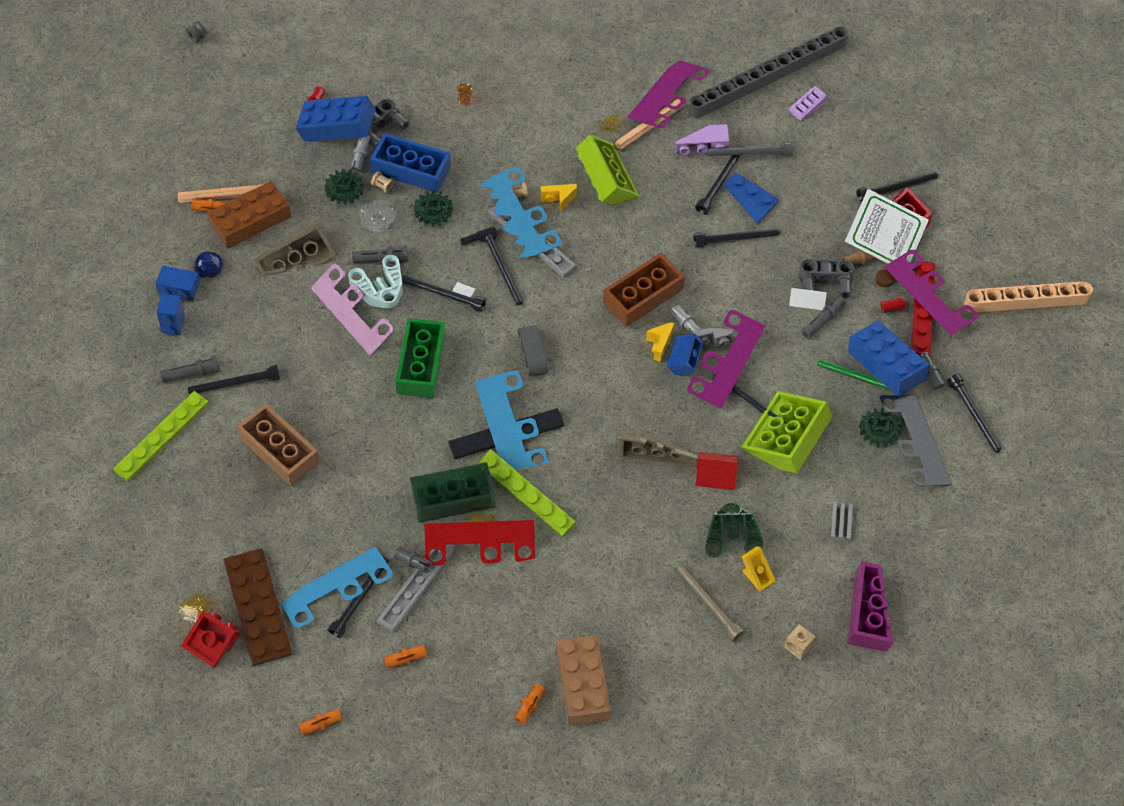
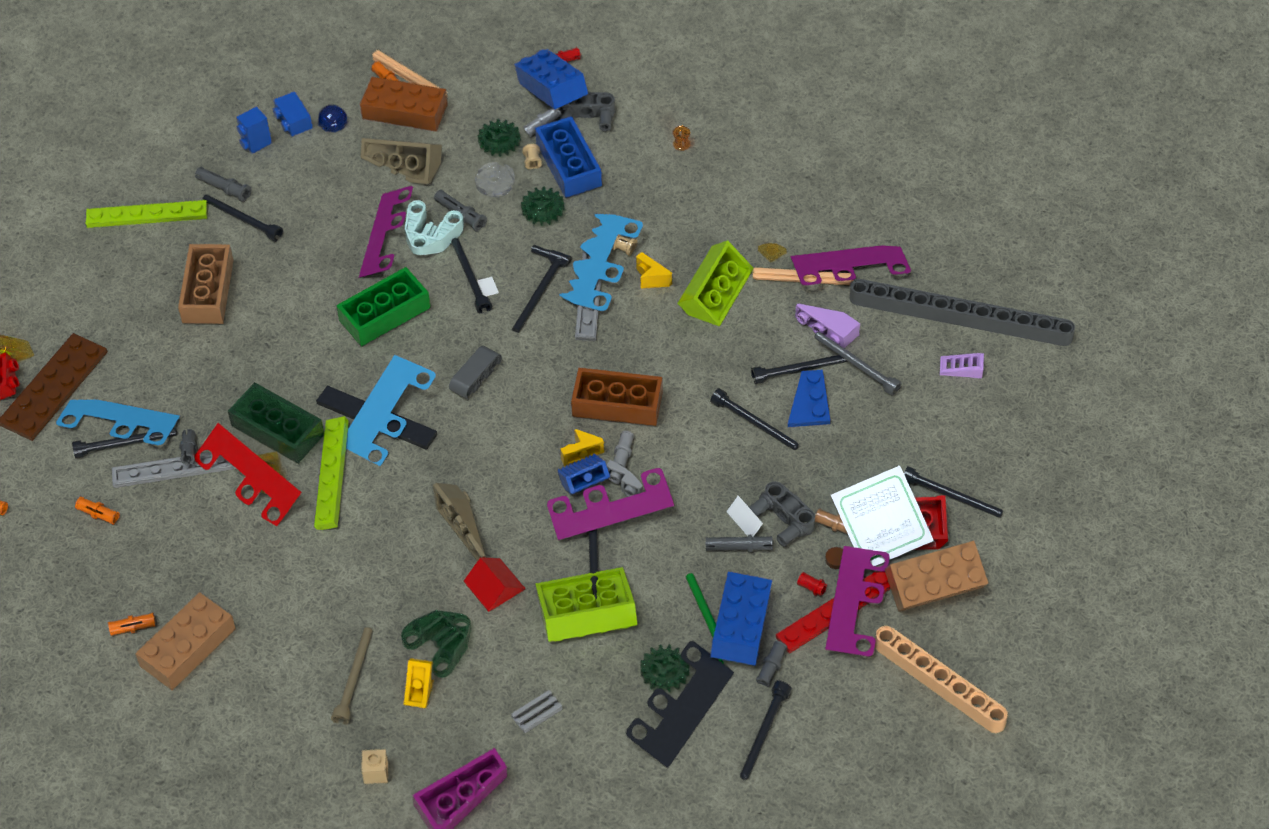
camera: 50 degrees right, 5 degrees down
none -> medium nougat brick [884,541,988,612]

